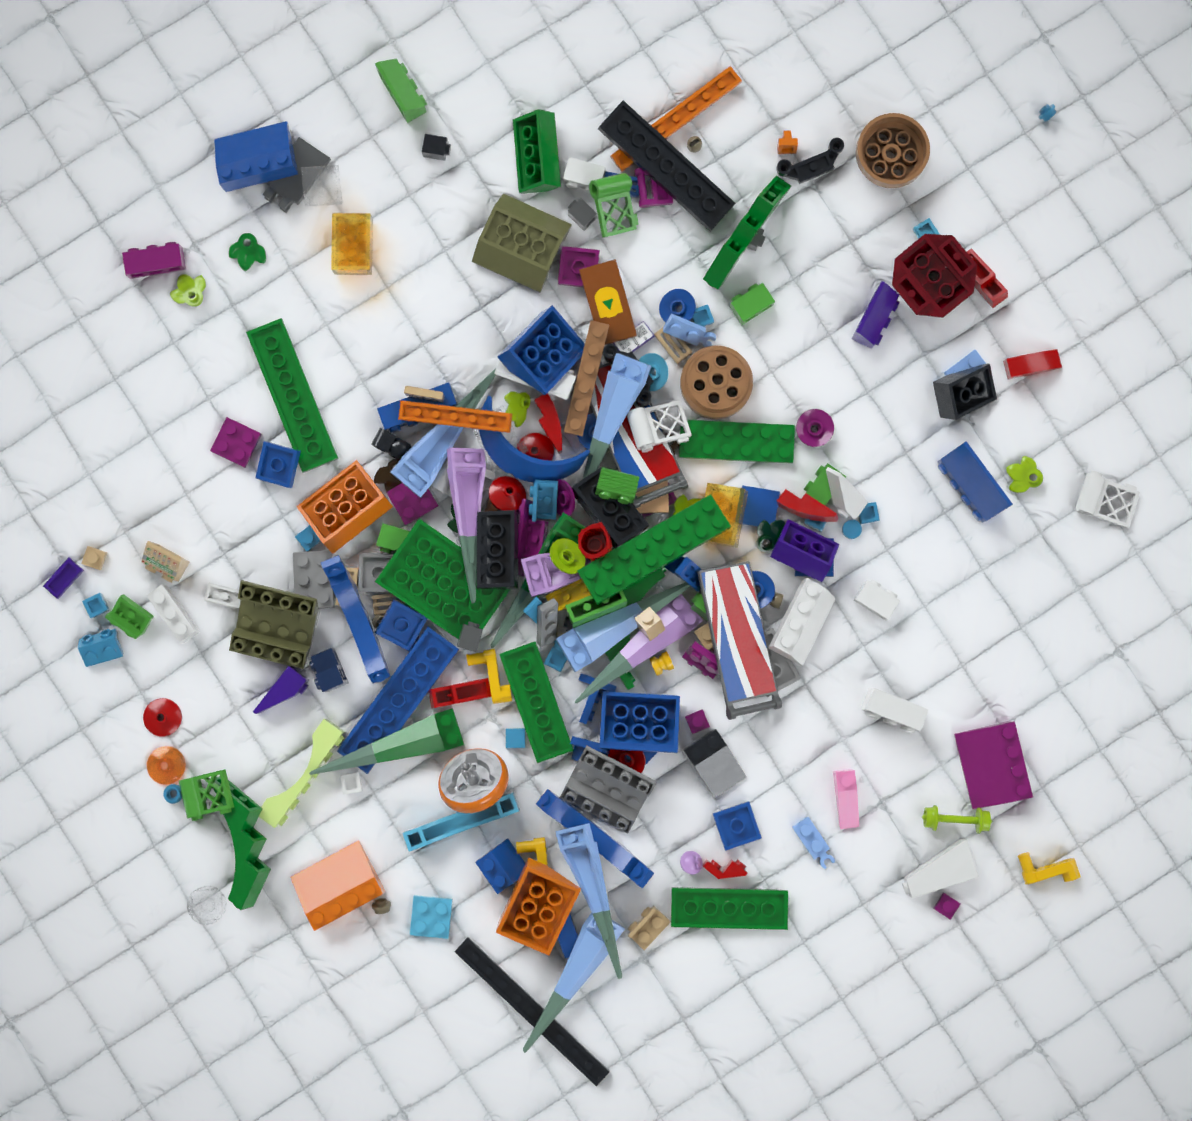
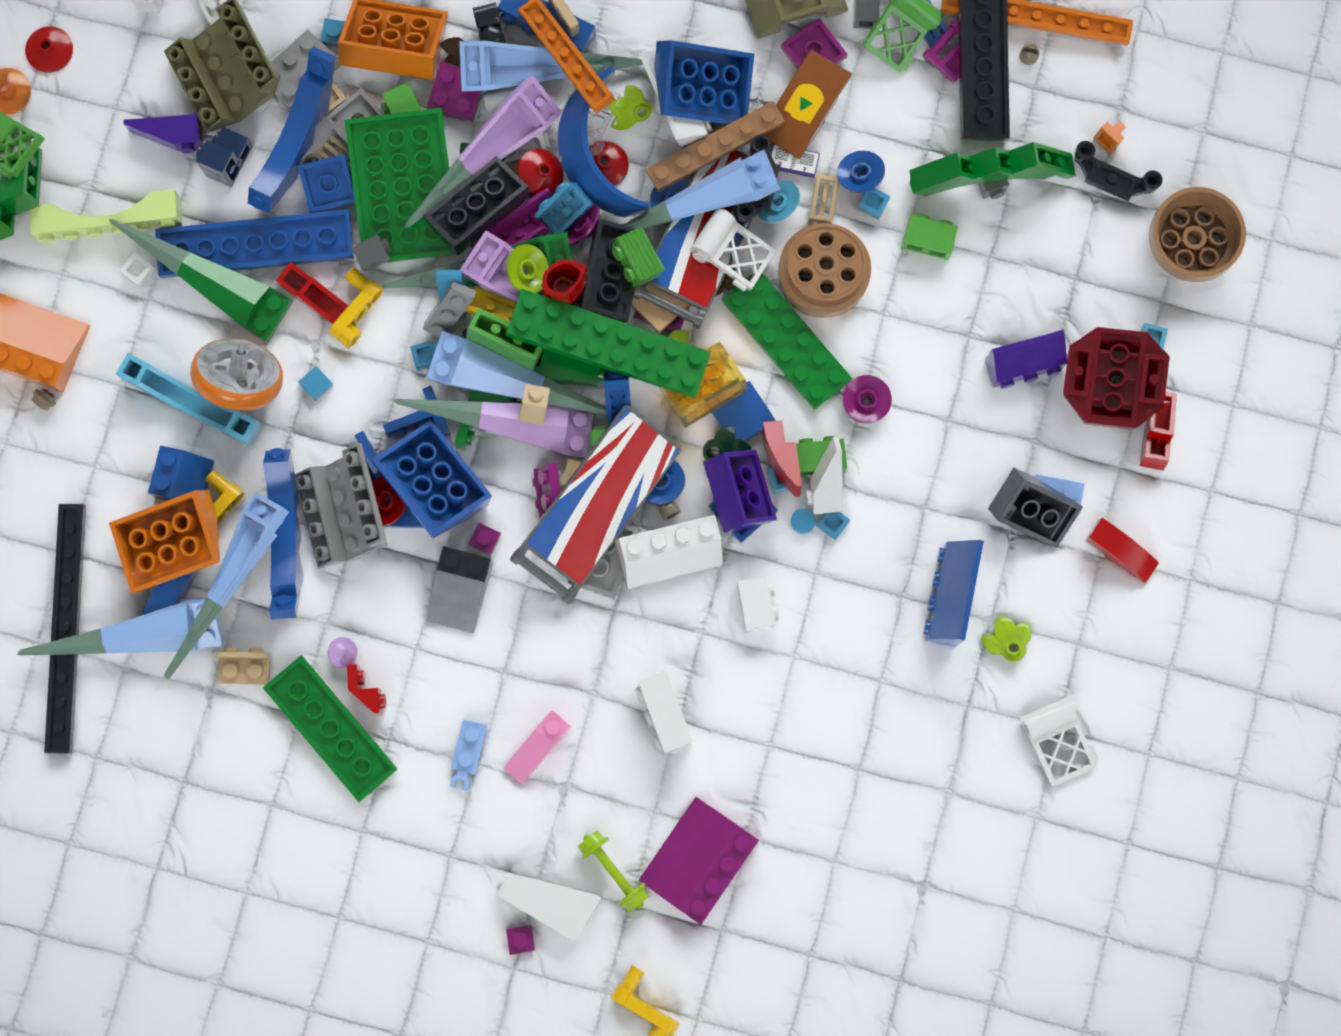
camera: 45 degrees right, 5 degrees down
medium azure plate [410,895,453,939] -> none
green plate [499,641,574,763] -> none
red slope [534,393,562,454] -> none
yellow wheel [649,651,674,676] -> none
light blue plate [663,314,716,347] -> none
blue plate [712,801,762,851] -> none

